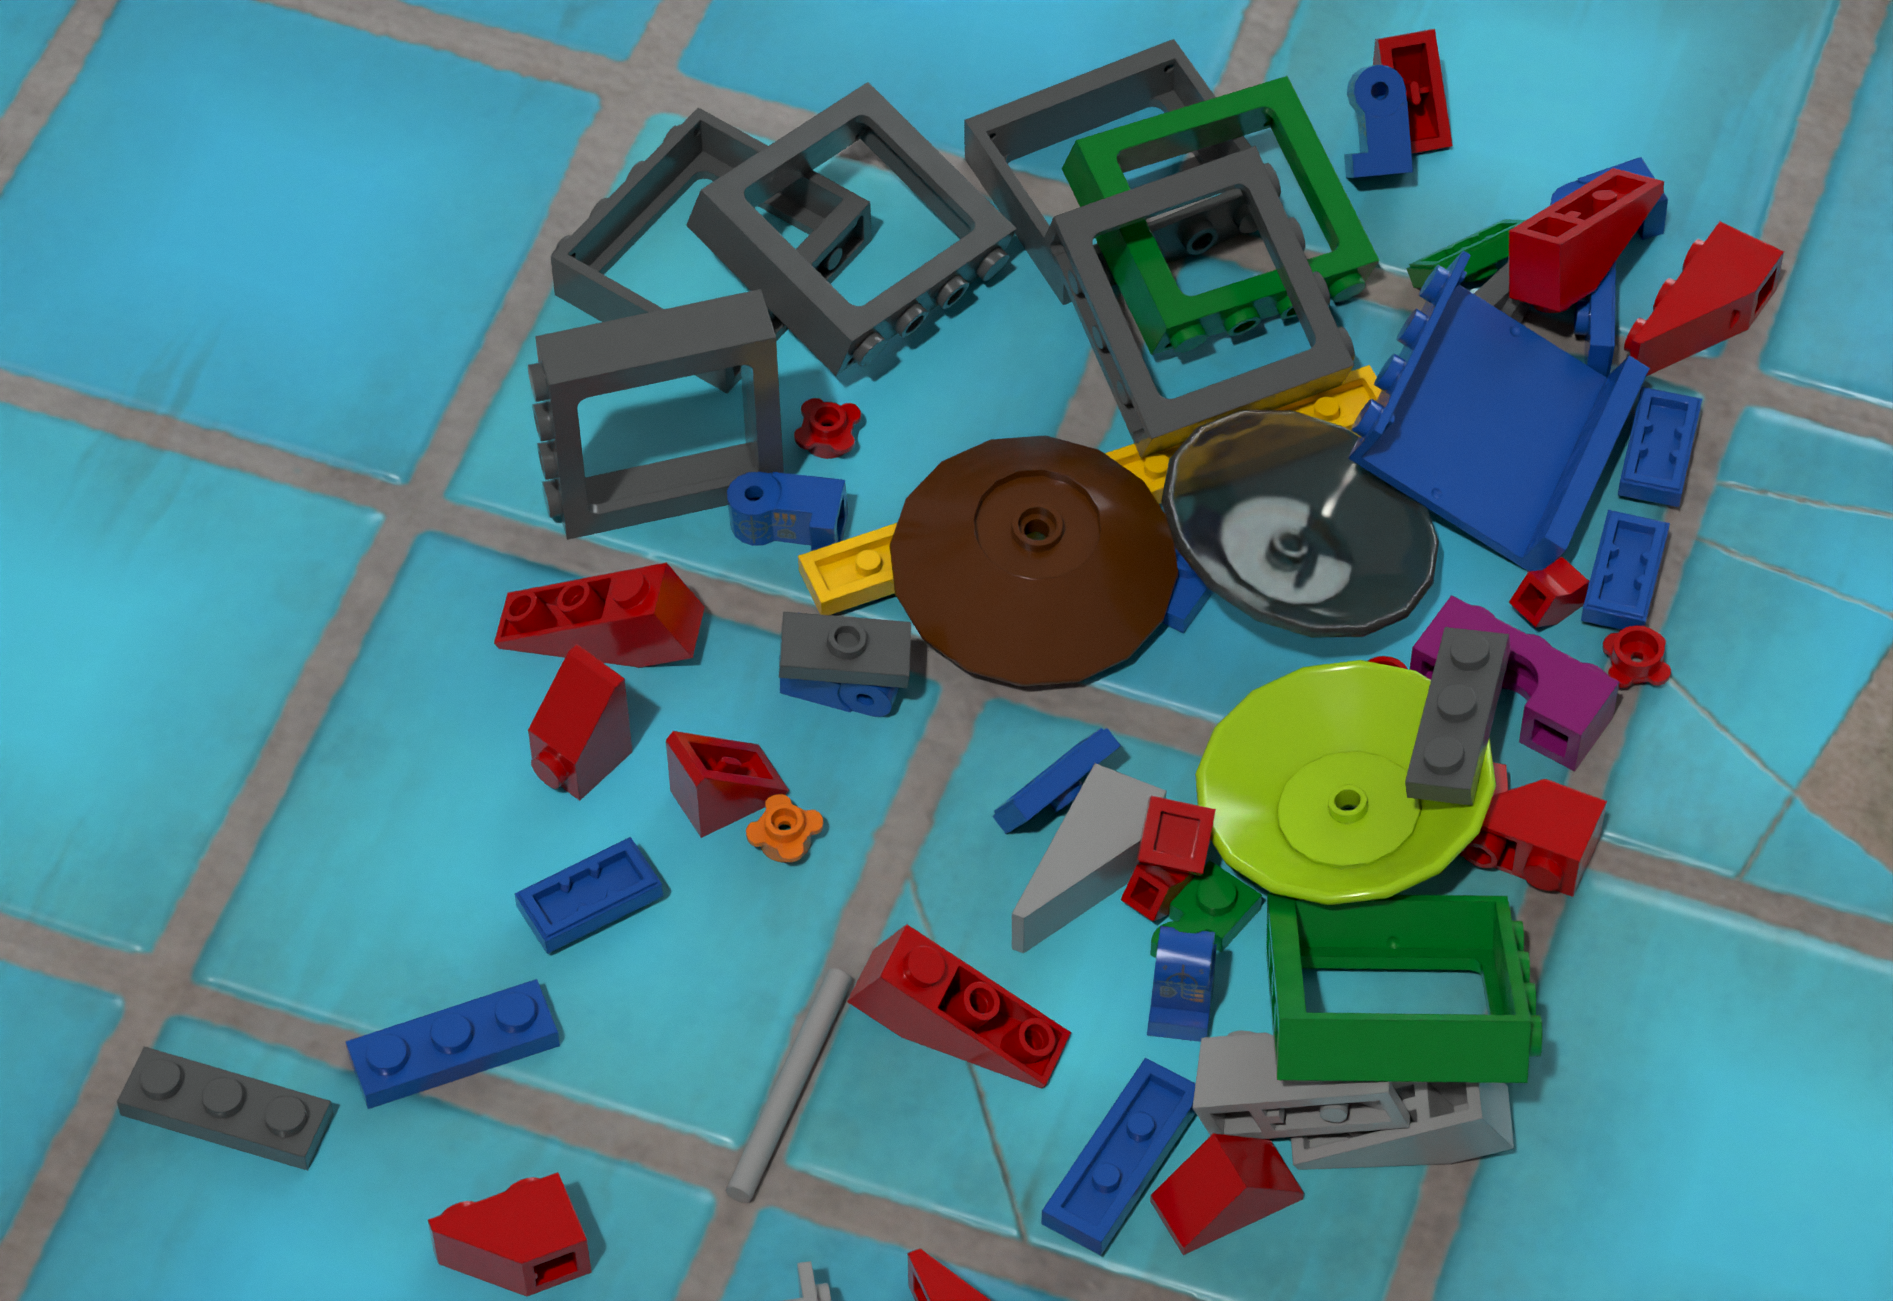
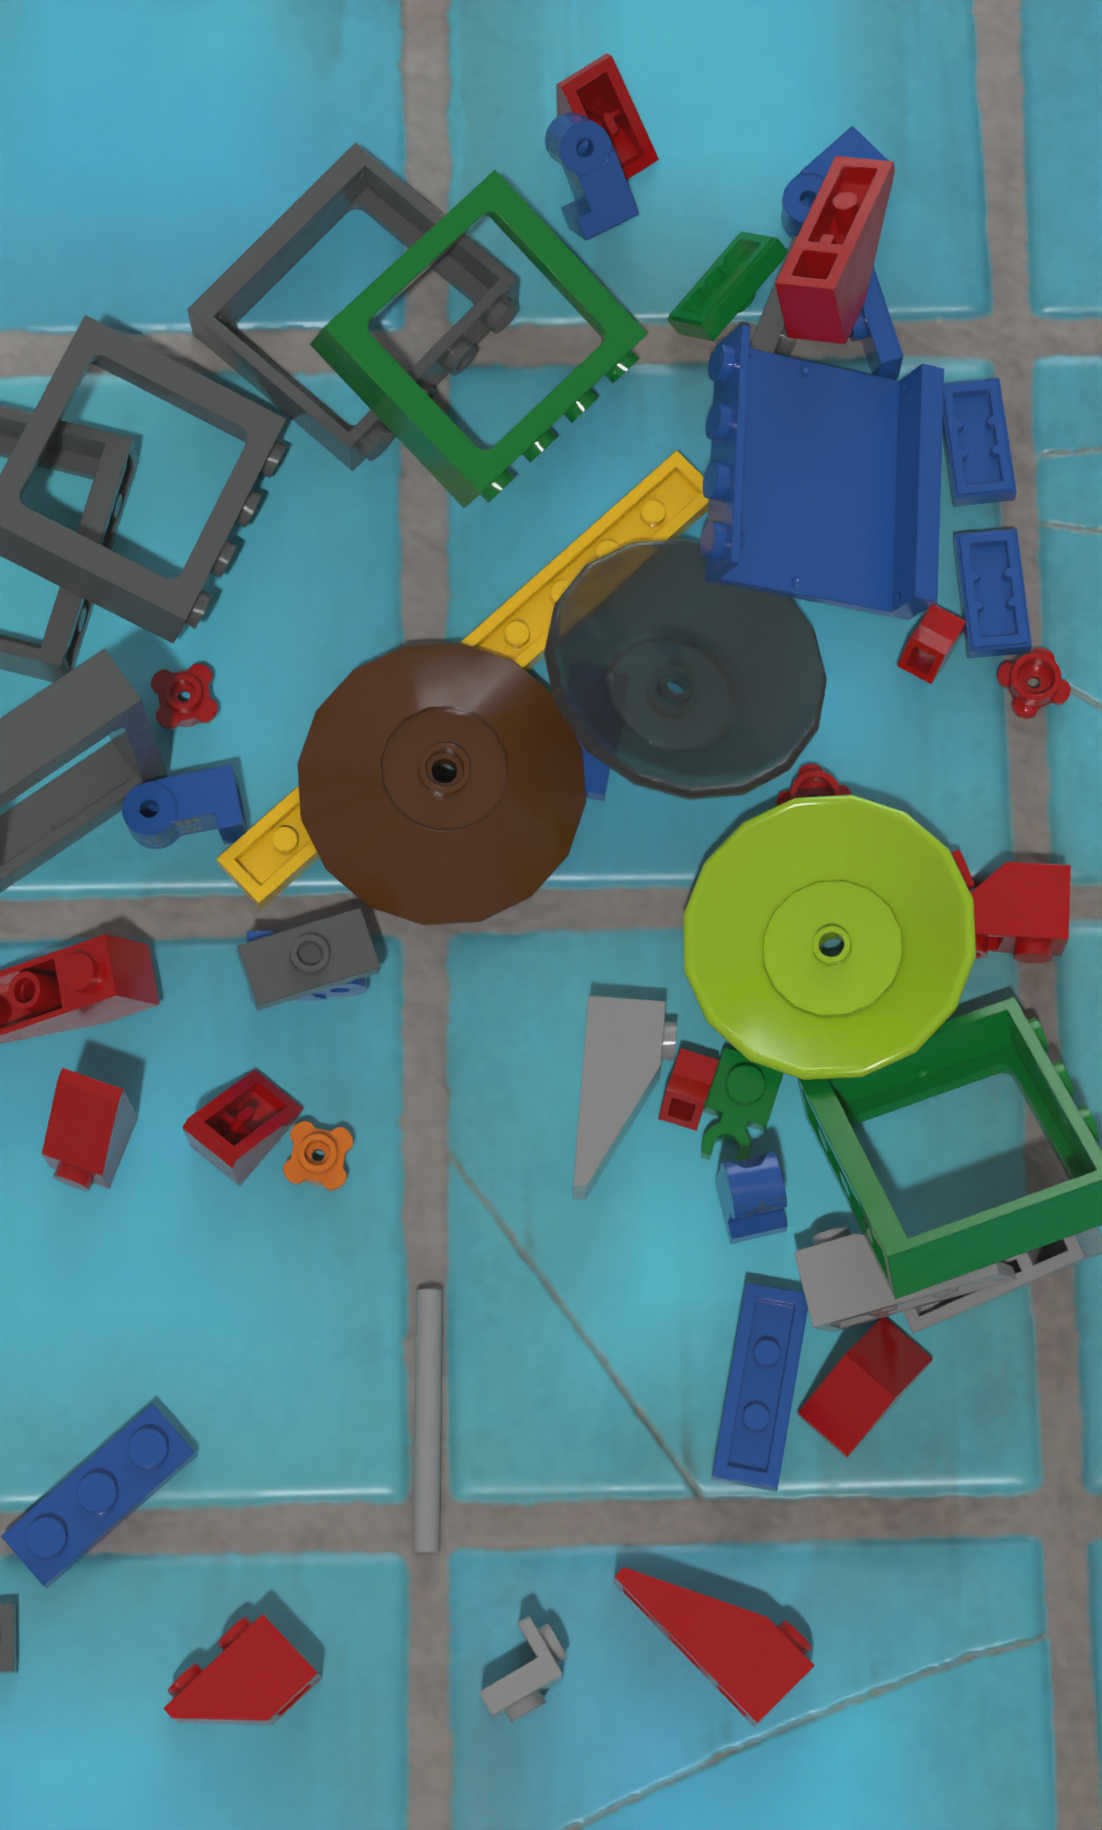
camera: 20 degrees left, 20 degrees up
blue plate [514,837,663,954] -> none
red slope [847,924,1071,1089] -> none
blue plate [992,728,1121,834] -> none
dark grey piece [1044,146,1355,458] -> none
red plate [1136,795,1216,876] -> none
dark grey plate [1405,627,1510,806] -> none
magenta arch [1410,595,1619,771] -> none
red slope [1624,221,1784,376] -> none

